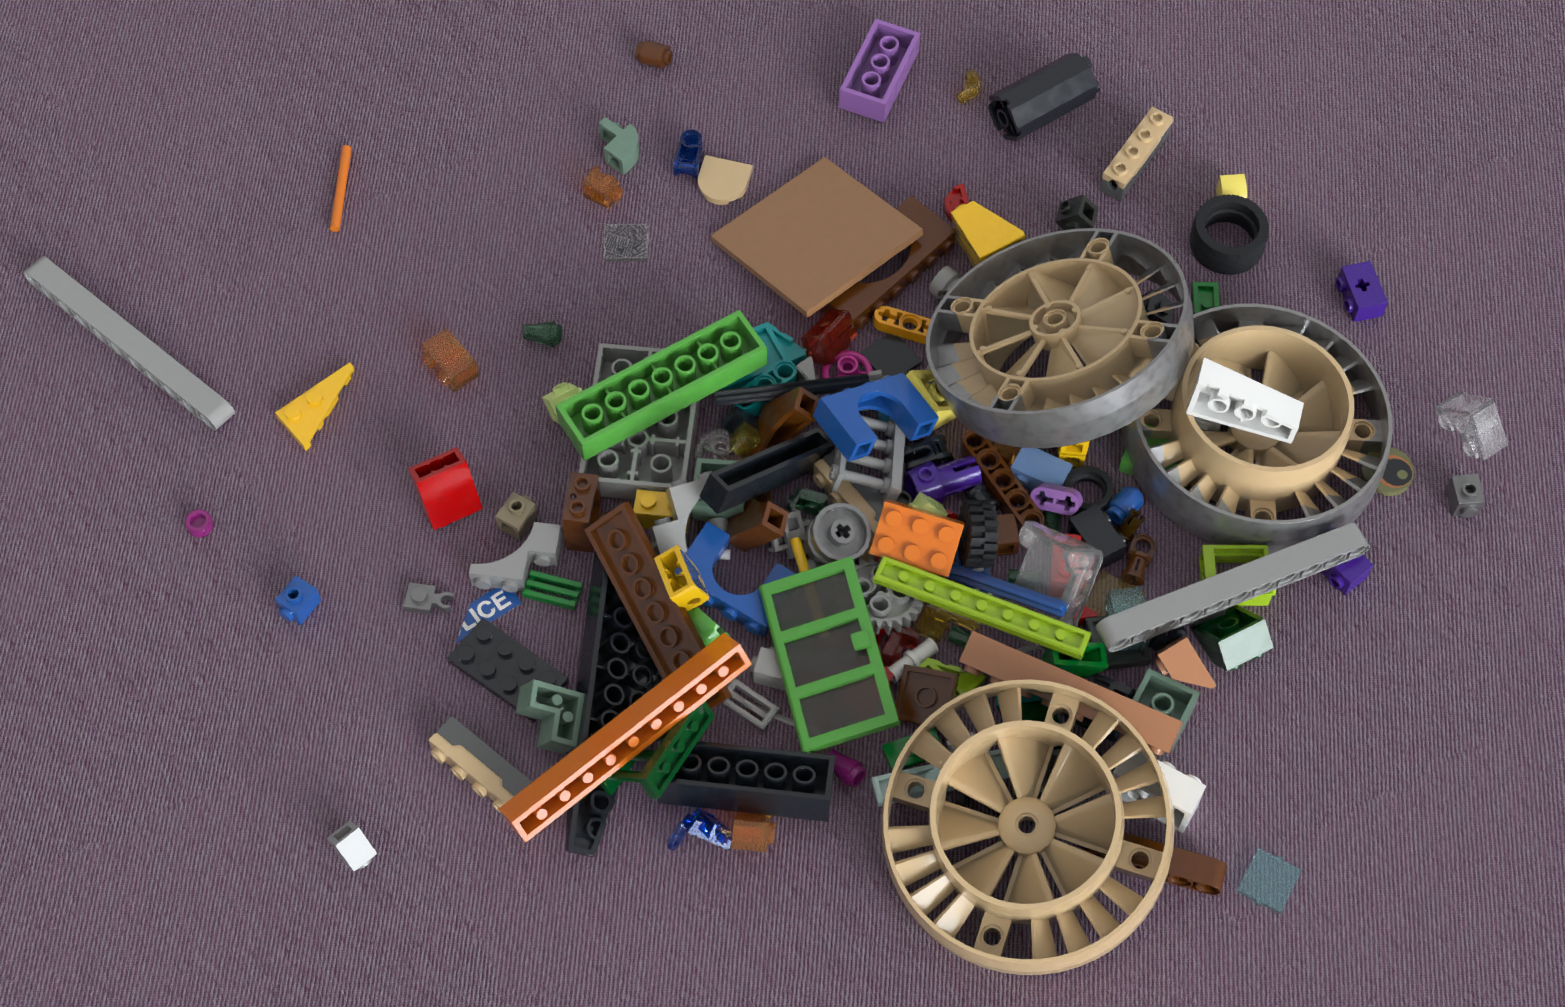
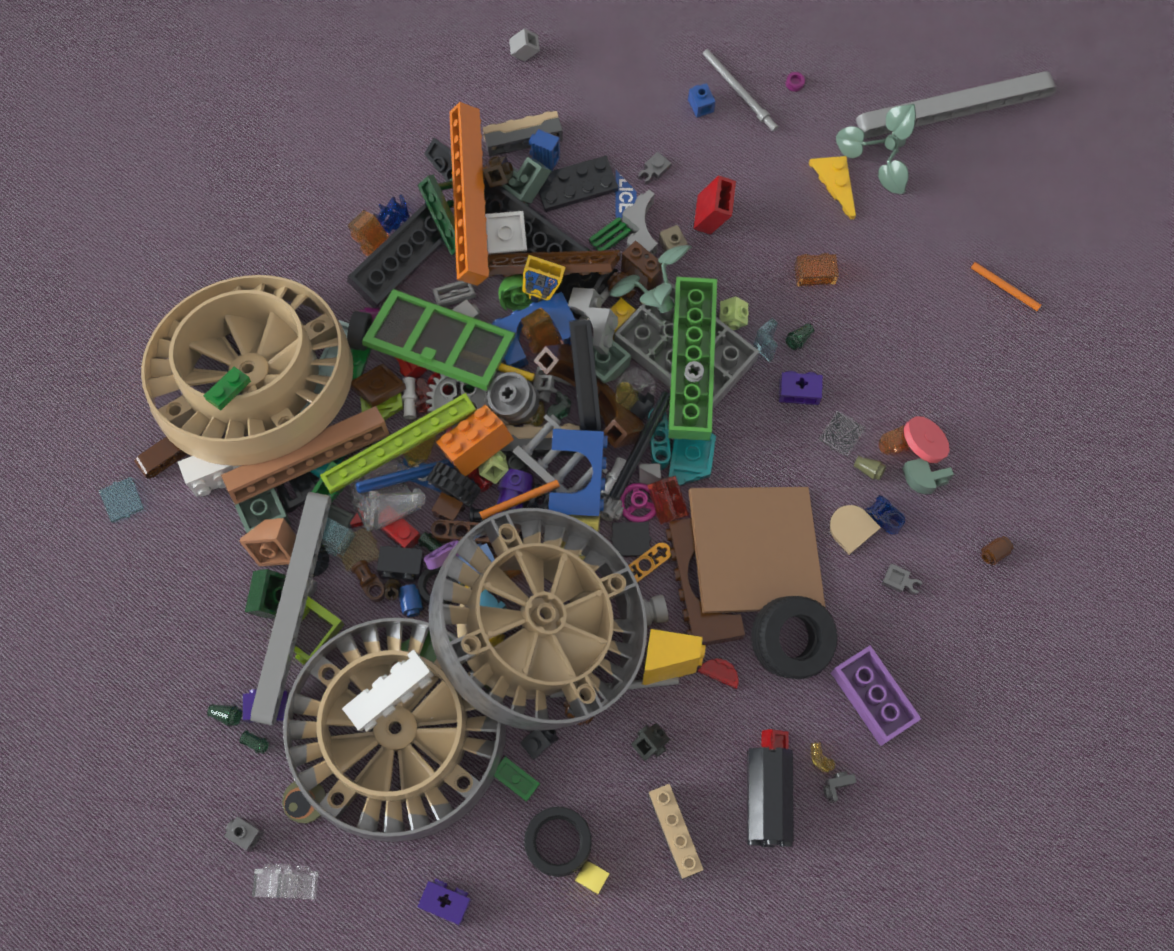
camera: 125 degrees right, 10 degrees up
none -> green plate [203,367,251,411]
none -> clear green cone [207,704,242,727]
none -> clear green pin [239,730,269,754]
none -> black tyre [347,311,372,351]
none -> orange bar [479,480,560,520]
none -> dark brown brick [483,156,513,188]
none -> white tile [485,211,527,255]
none -> clear orange brick [520,307,562,355]
none -> blue brick [529,129,560,171]
none -> sand green plant [609,245,692,313]
none -> light grey bush [684,361,704,383]
none -> light grey bar [703,49,778,132]
none -> black tyre [751,596,838,679]
none -> clear light blue panel [753,318,778,362]
none -> red slope [761,729,789,750]
none -> dark purple brick [779,371,823,405]
none -> dark grey bracket [823,771,856,803]
none -> sand green plant [836,104,916,194]
none -> olive cone [854,456,886,480]
none -> flat silver plate [882,564,922,595]
none -> coral wheel [904,416,950,463]

